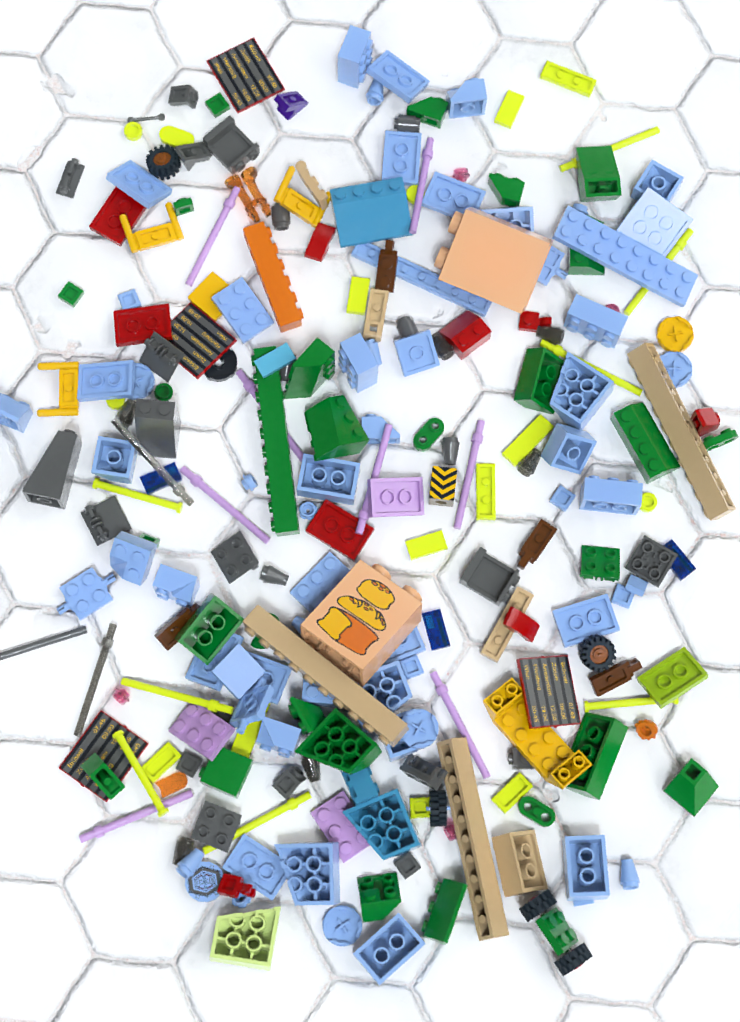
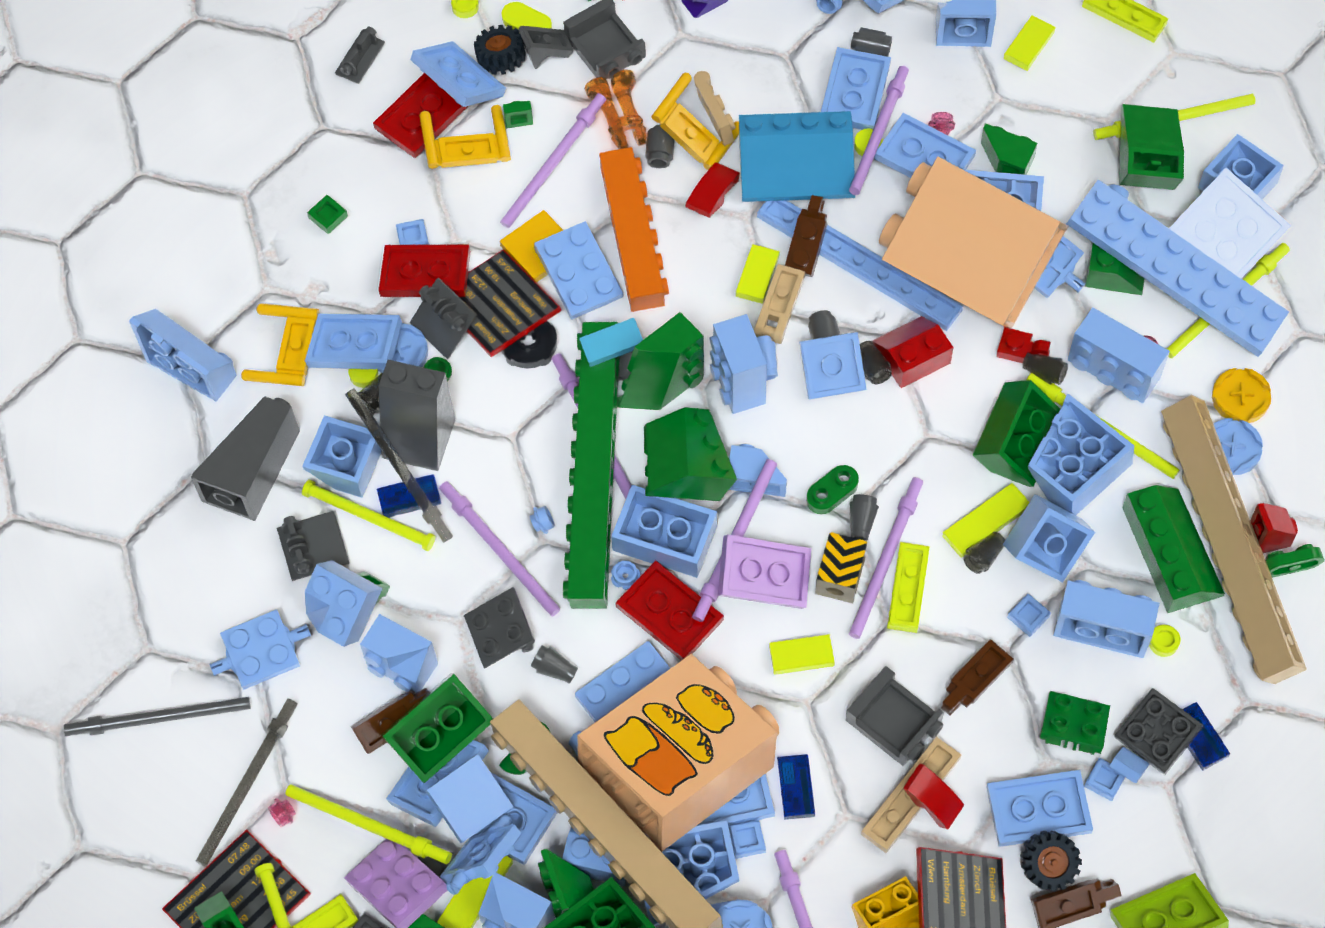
camera: 15 degrees right, 10 degrees down
green slope [406,96,448,129] -> none

